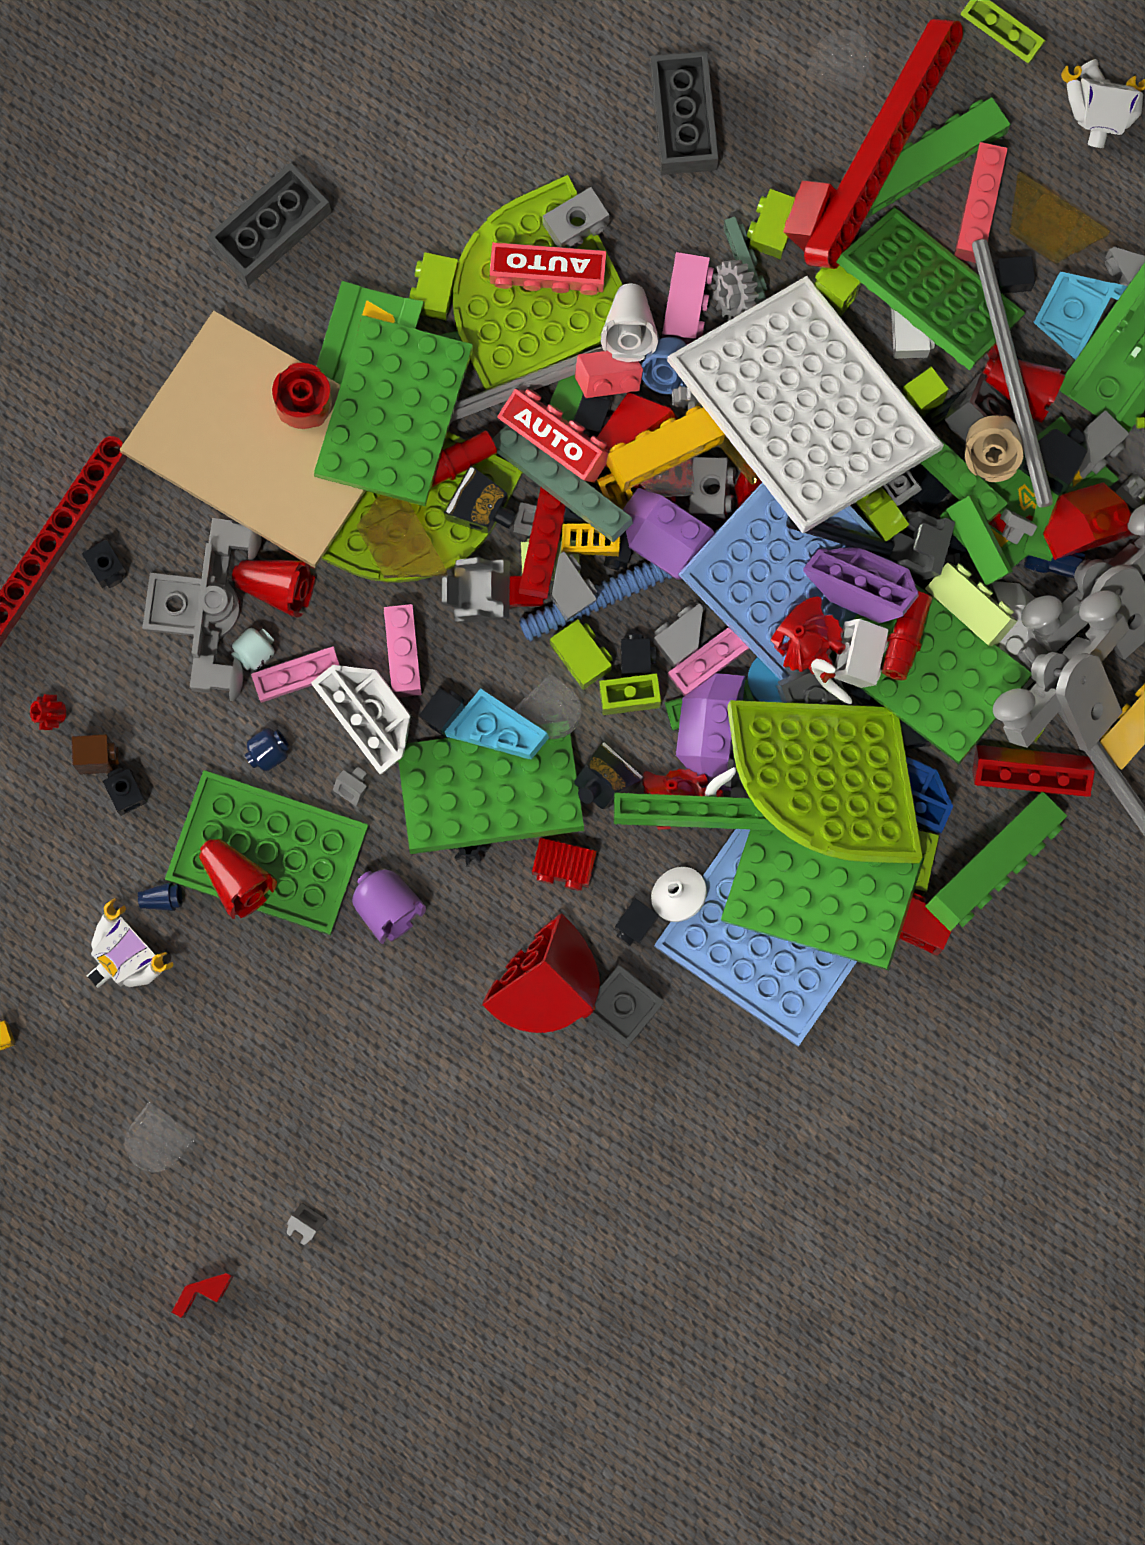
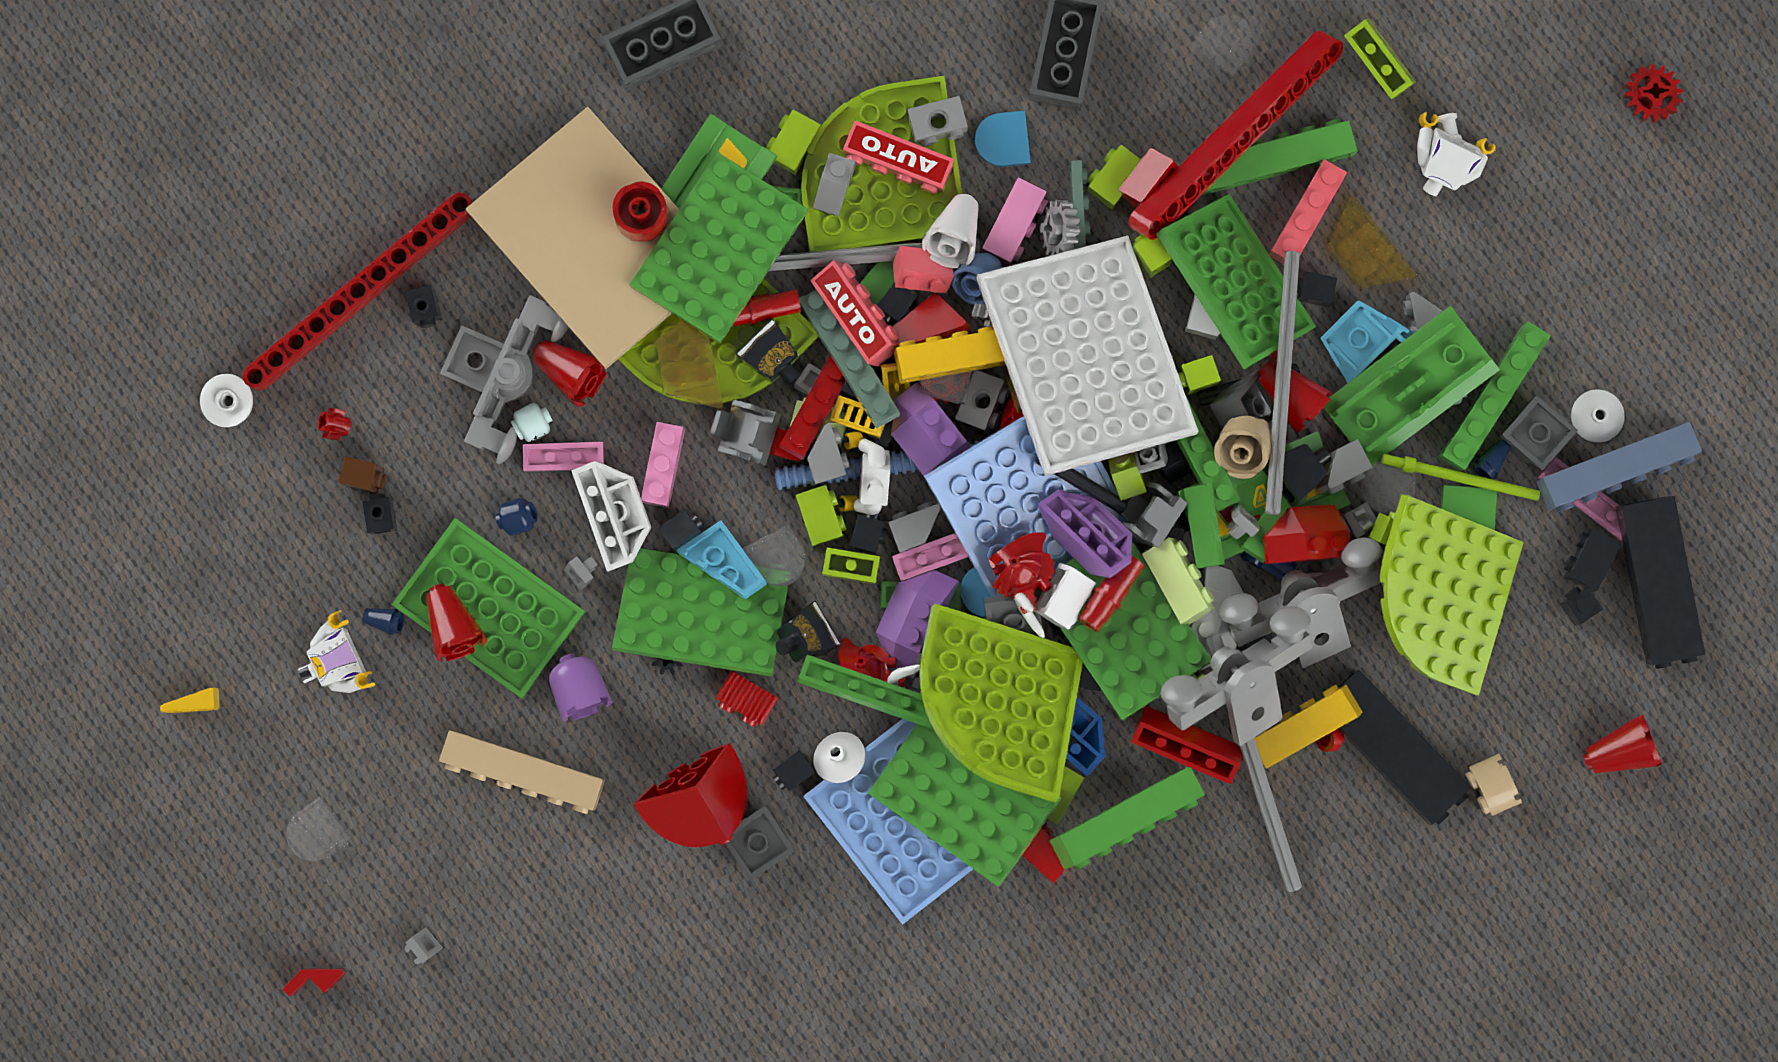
camera: 20 degrees right, 5 degrees up
none -> tan brick [439,730,605,814]
none -> light grey slope [813,153,856,217]
none -> white torso [839,431,890,515]
none -> dark azure tile [975,111,1031,167]

